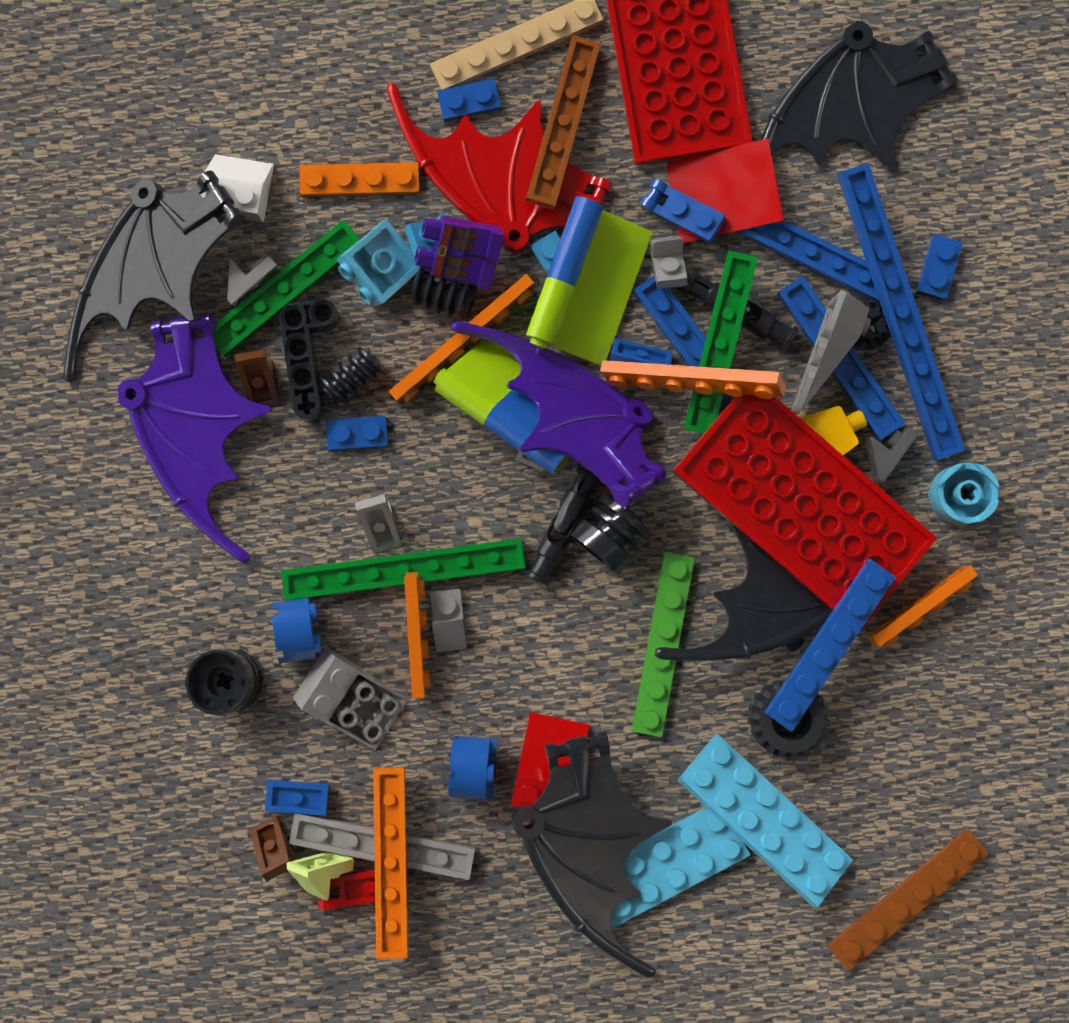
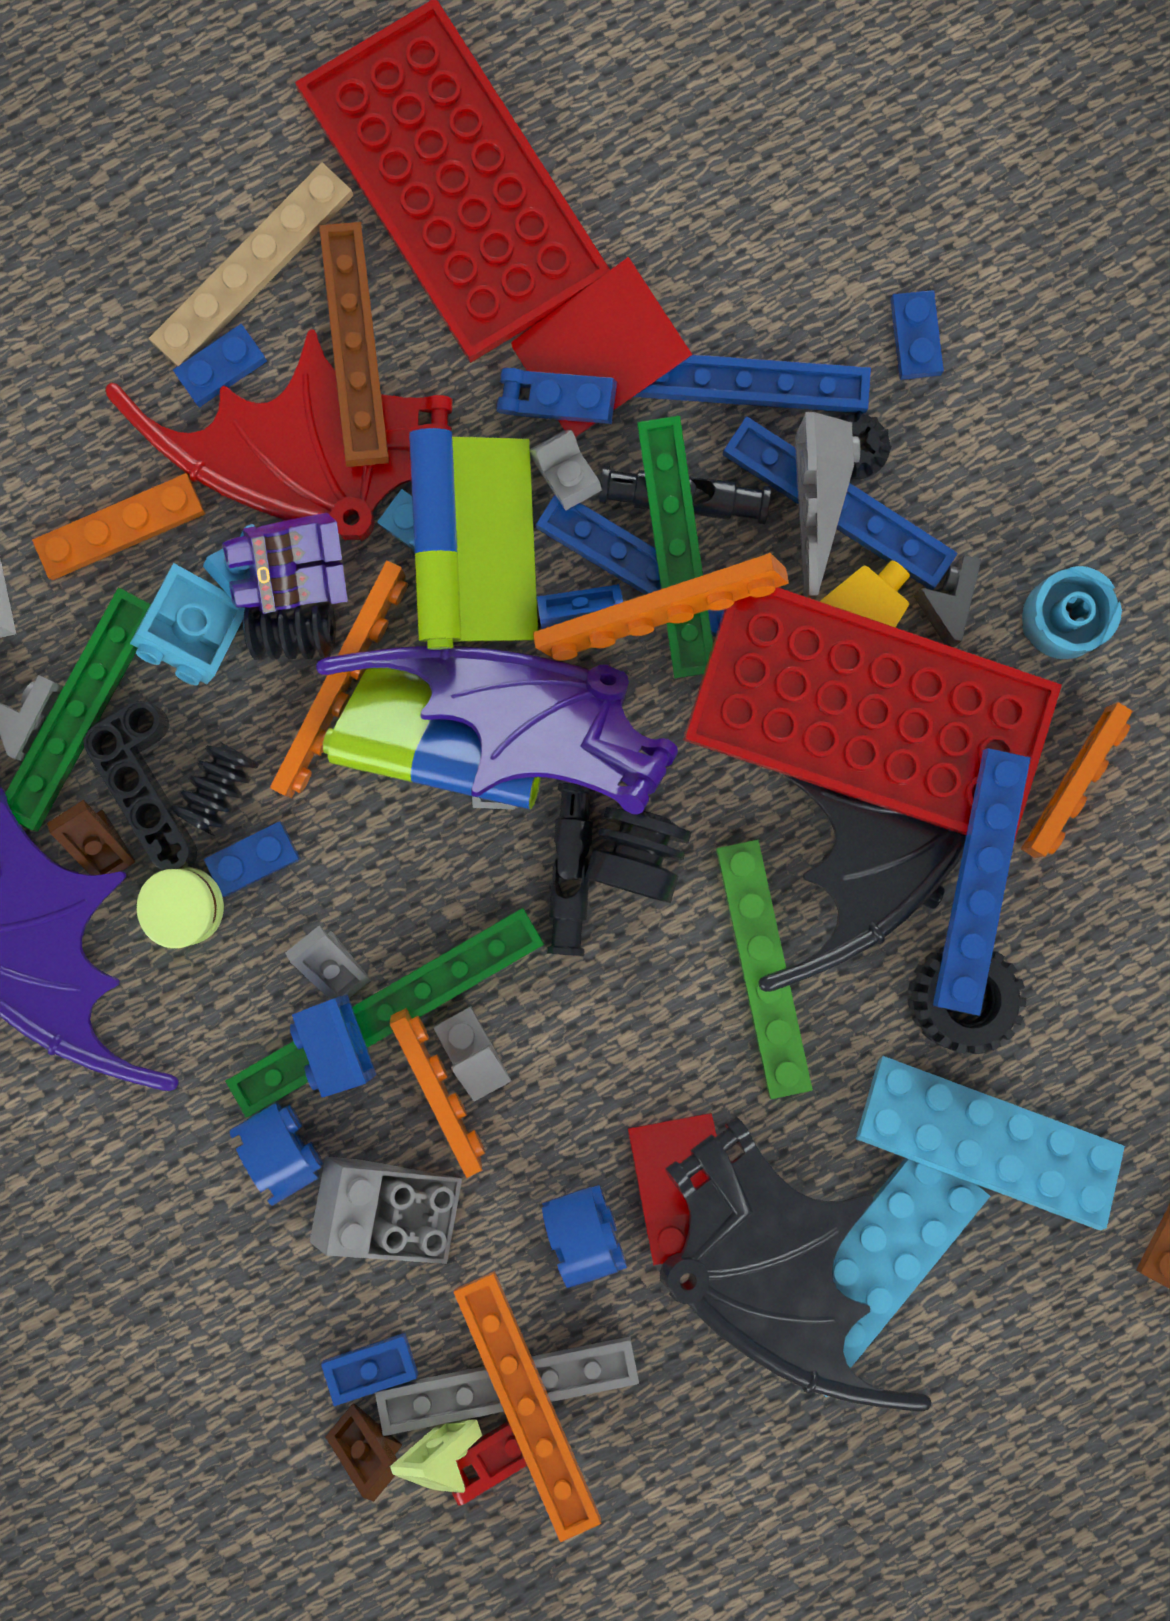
camera: 25 degrees left, 0 degrees up
black wheel [185,649,263,715] -> none
black animal [760,21,960,173] -> none
blue plate [837,163,965,460] -> none
none -> yellowish green head [137,867,224,948]
none -> blue slope [290,994,377,1098]

